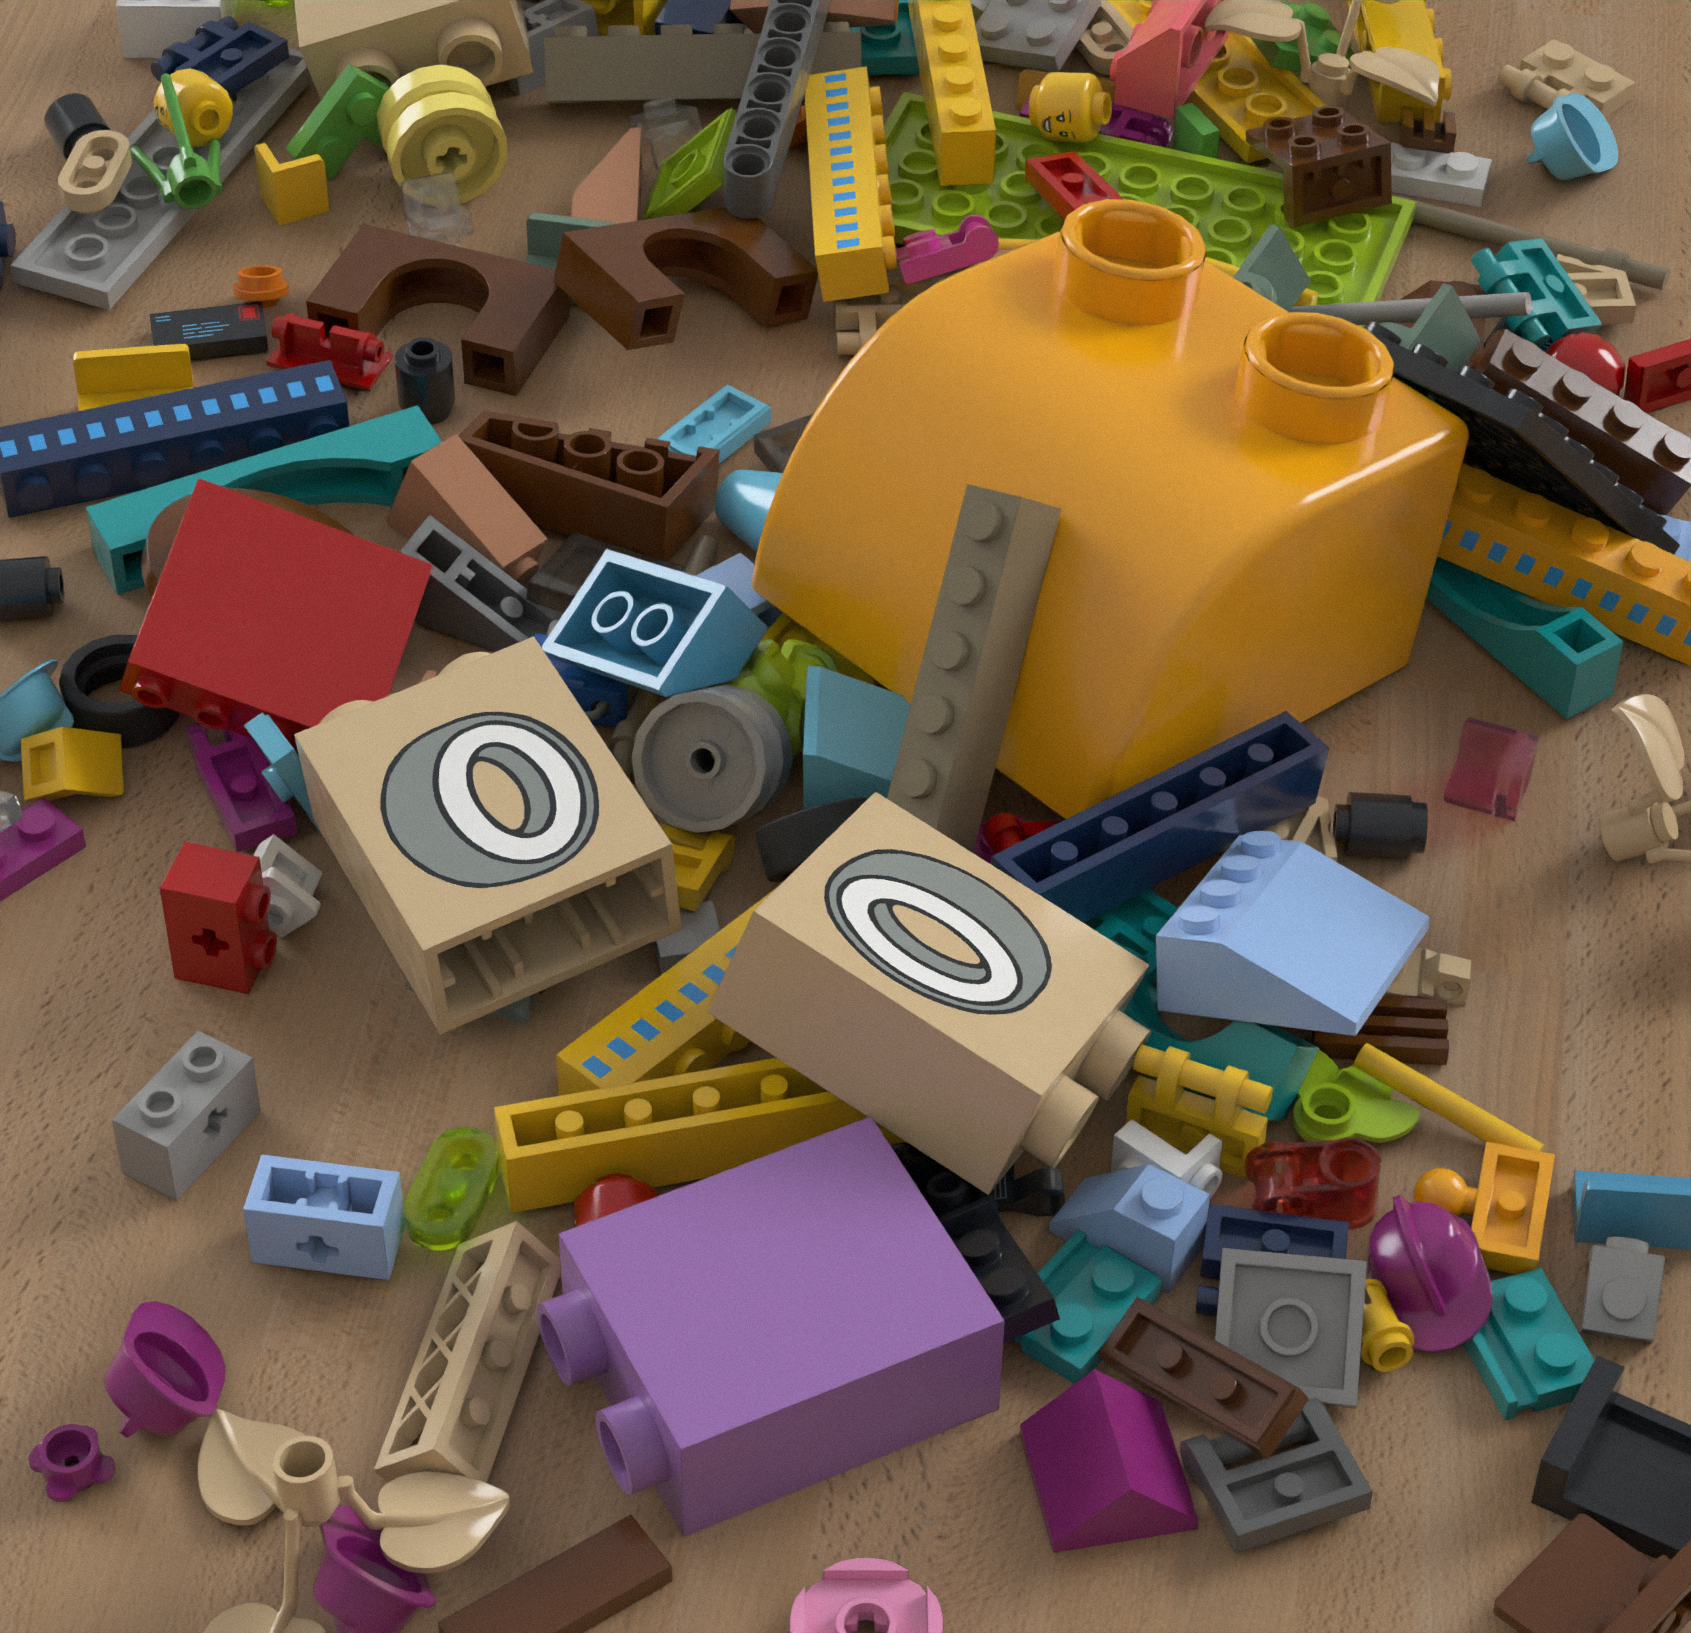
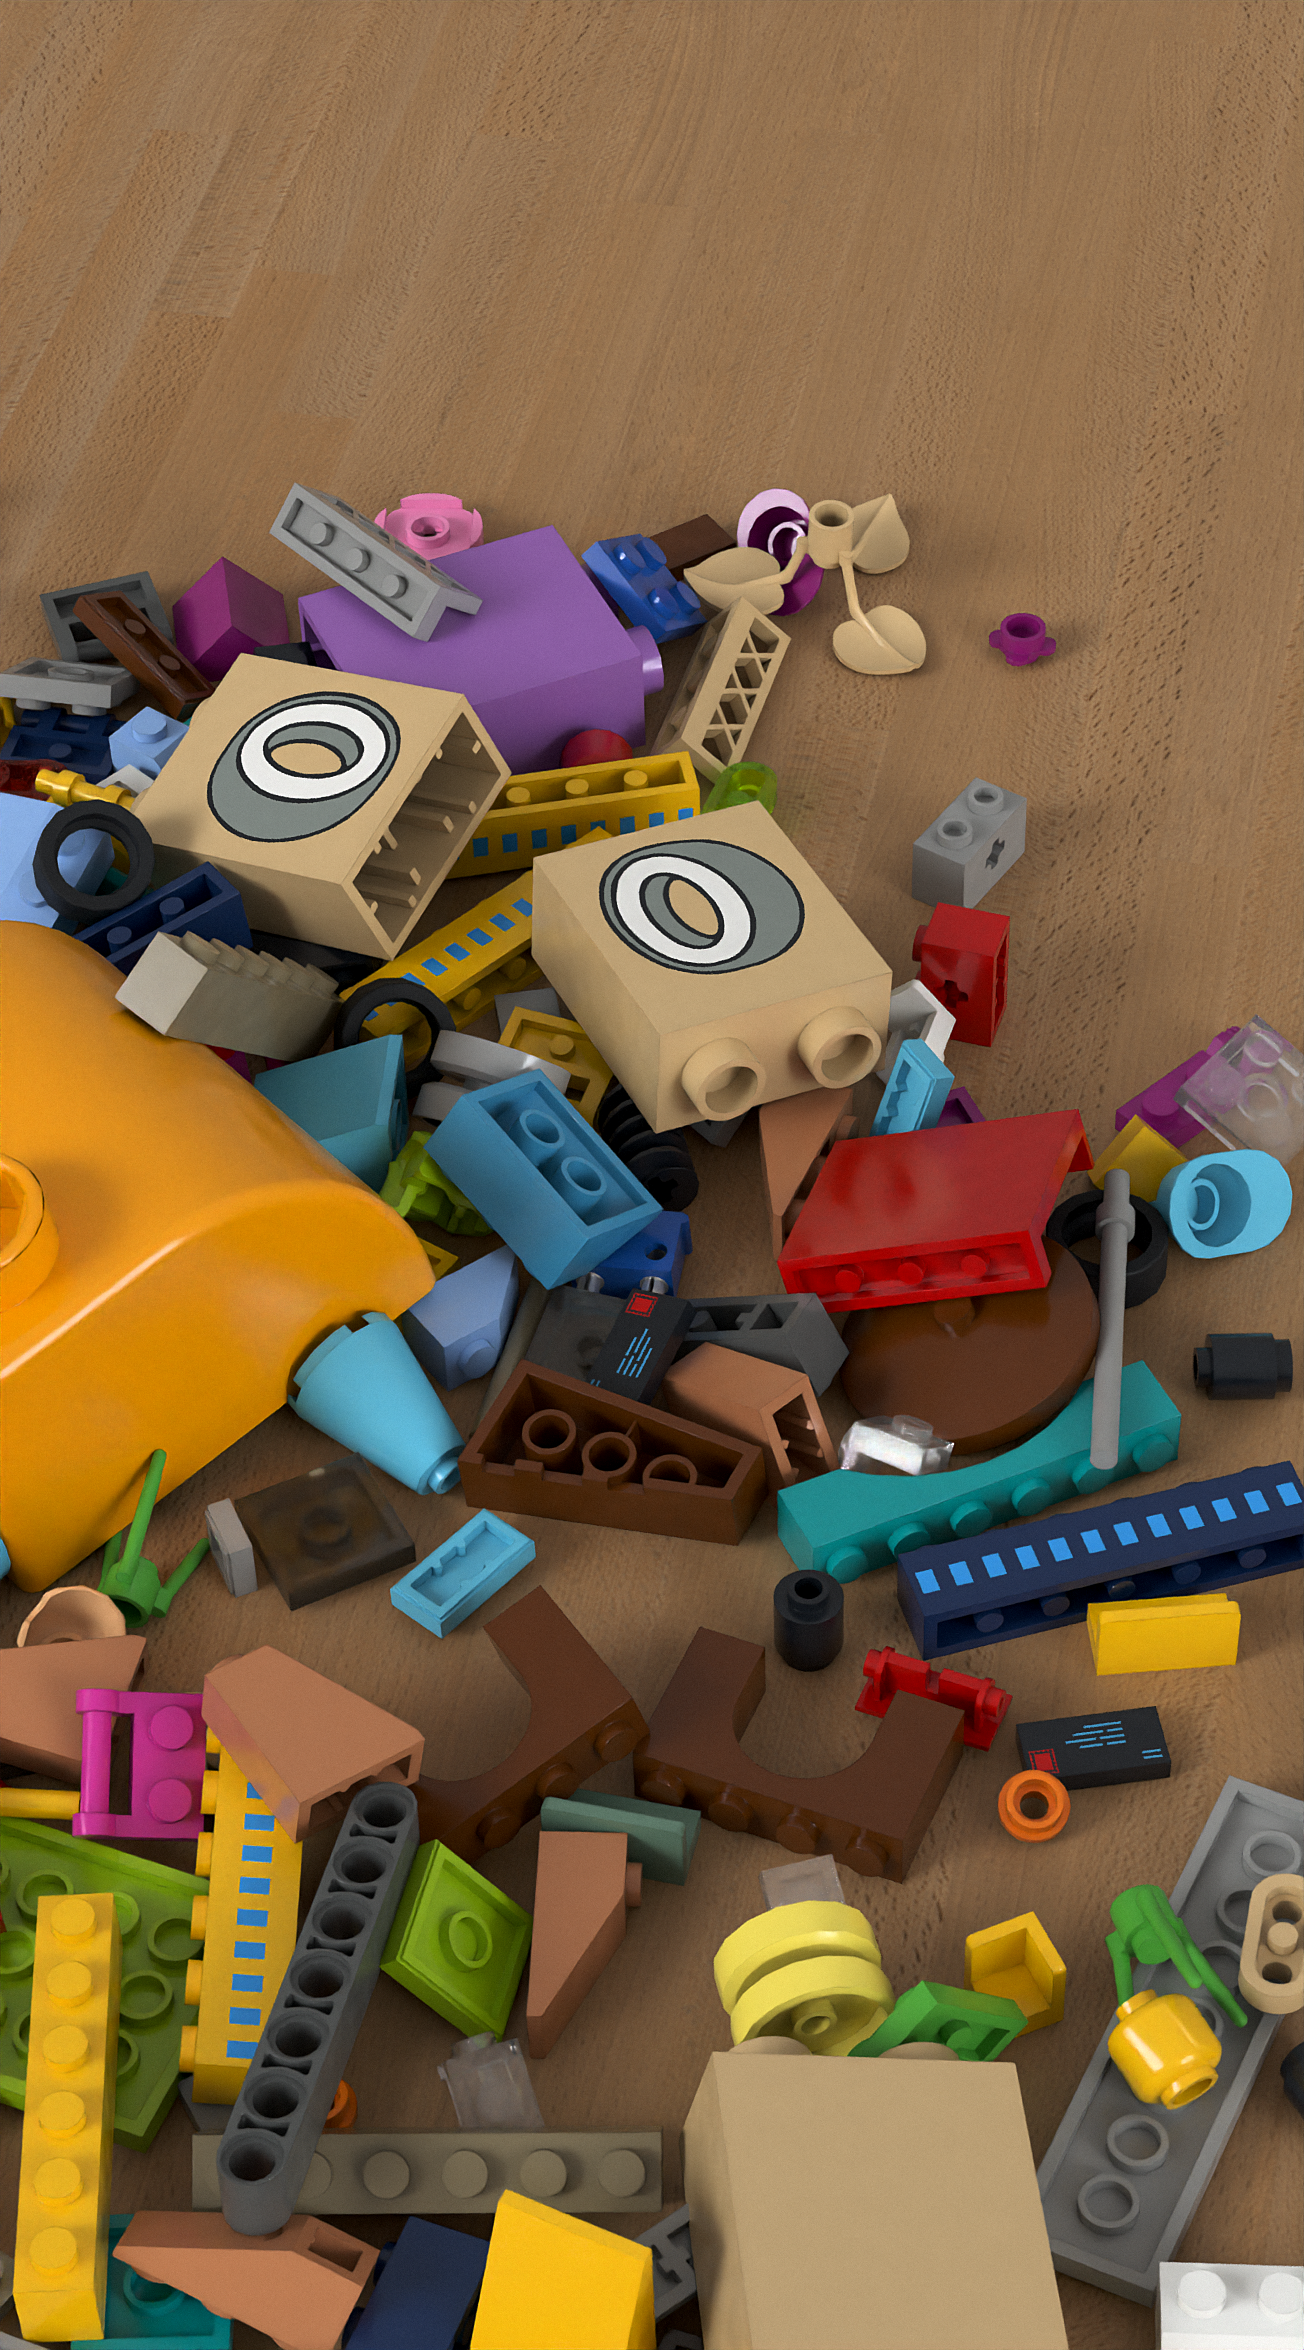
camera: 175 degrees left, 0 degrees up
magenta piece [104,1301,226,1438] -> none
dark blue plate [151,16,289,97] -> none
light blue brick [243,1154,406,1280] -> none
none -> black tyre [32,799,155,925]
none -> nougat slope [201,1644,425,1844]
none -> light grey fence [269,482,483,642]
none -> blue plate [581,533,708,644]
none -> black tile [584,1288,697,1406]
none -> clear bracket [838,1415,954,1476]
none -> light grey bar [1090,1169,1135,1470]

